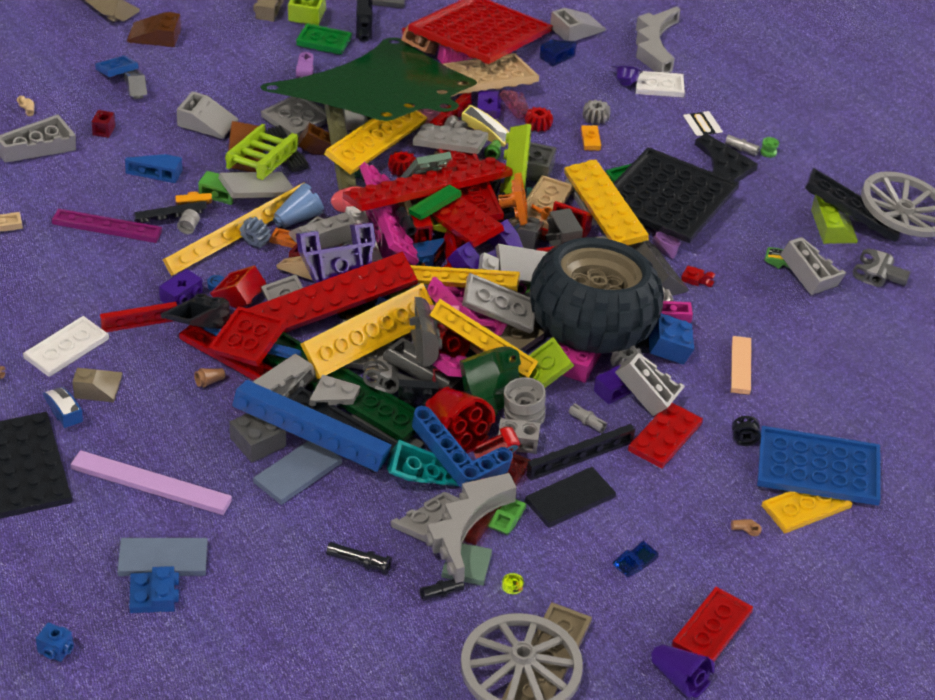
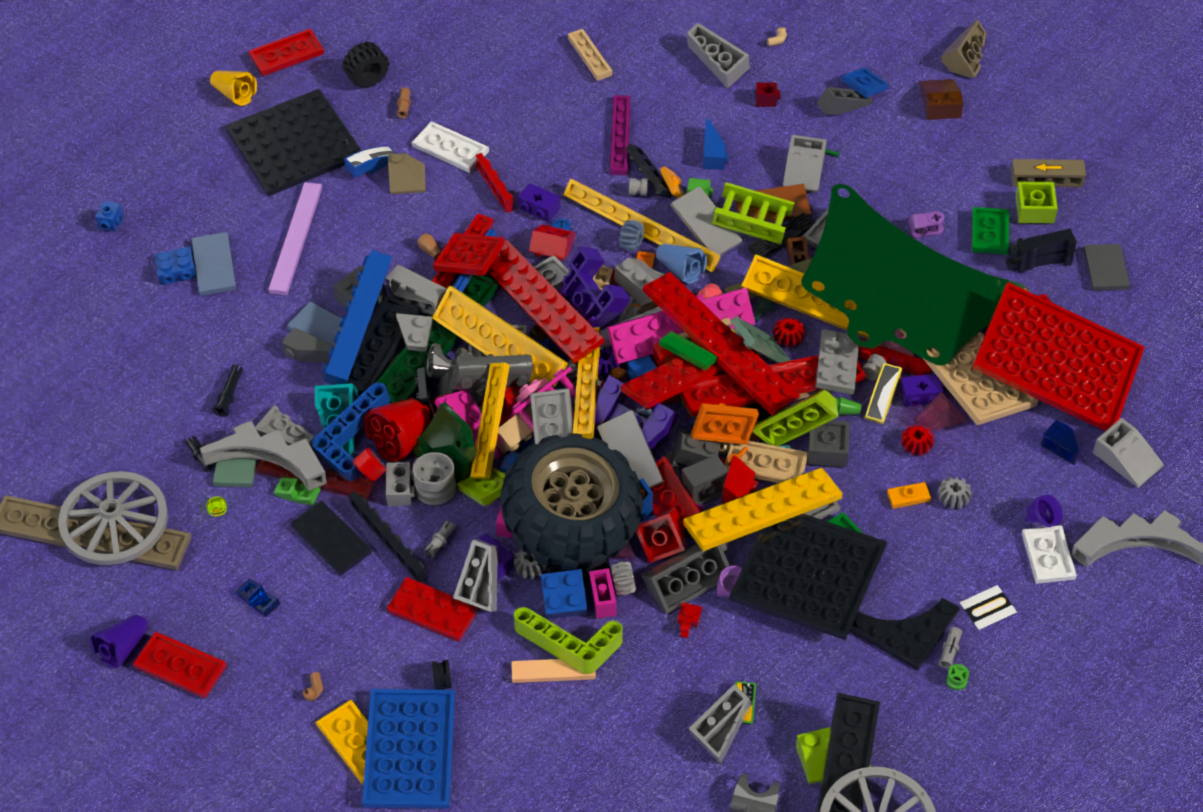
camera: 85 degrees right, 10 degrees up
black slope [161,294,230,329] -> none
black pin [395,206,417,236] -> none
light grey plate [478,252,499,270] -> none
none -> dark grey slope [281,327,335,363]
none -> lime beam [514,607,623,674]

